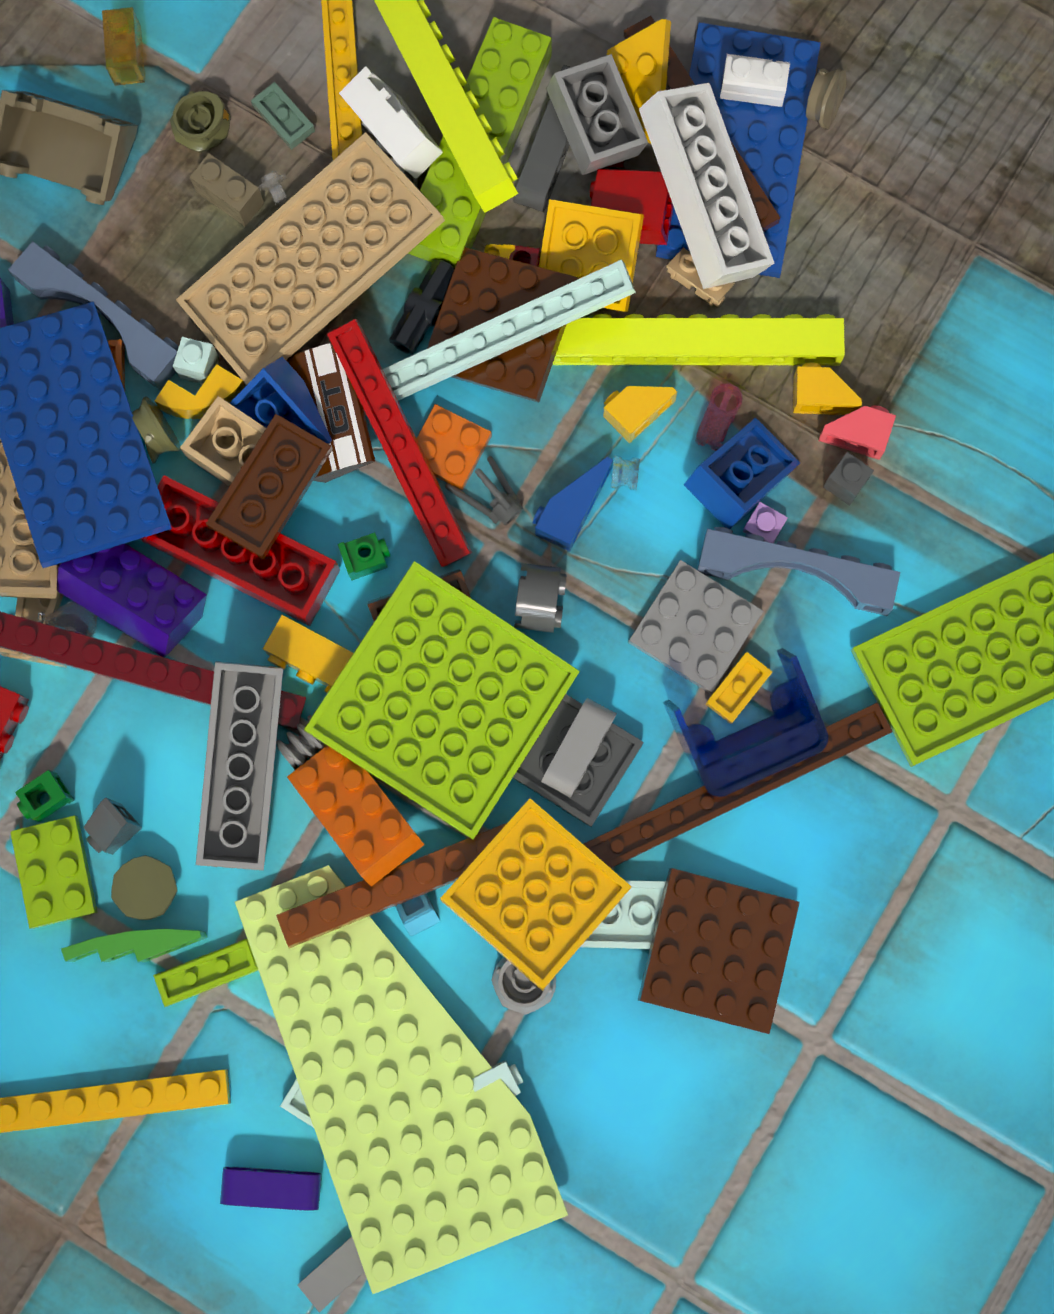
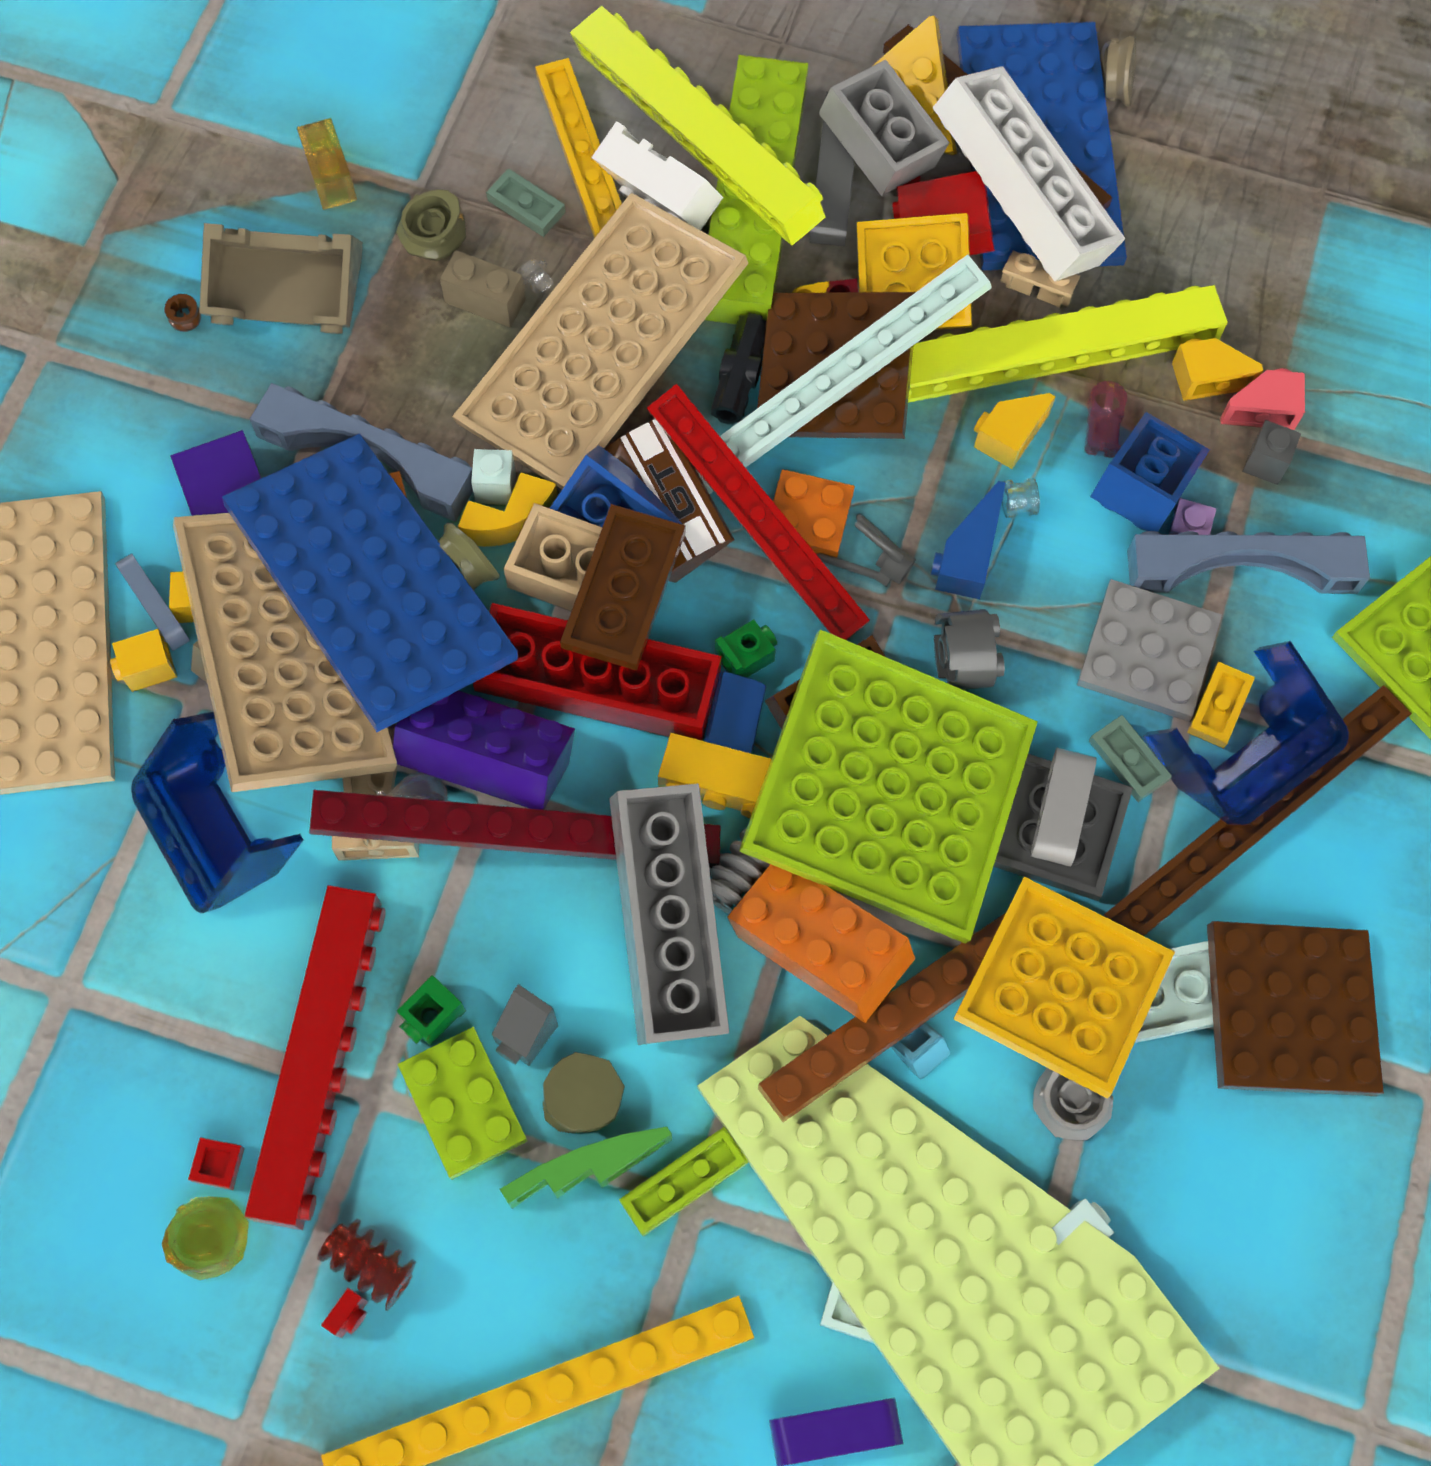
camera: 20 degrees left, 10 degrees down
white brick [720,54,790,107] -> none
none -> blue slope [704,671,766,753]
none -> sand green plate [1089,715,1172,802]

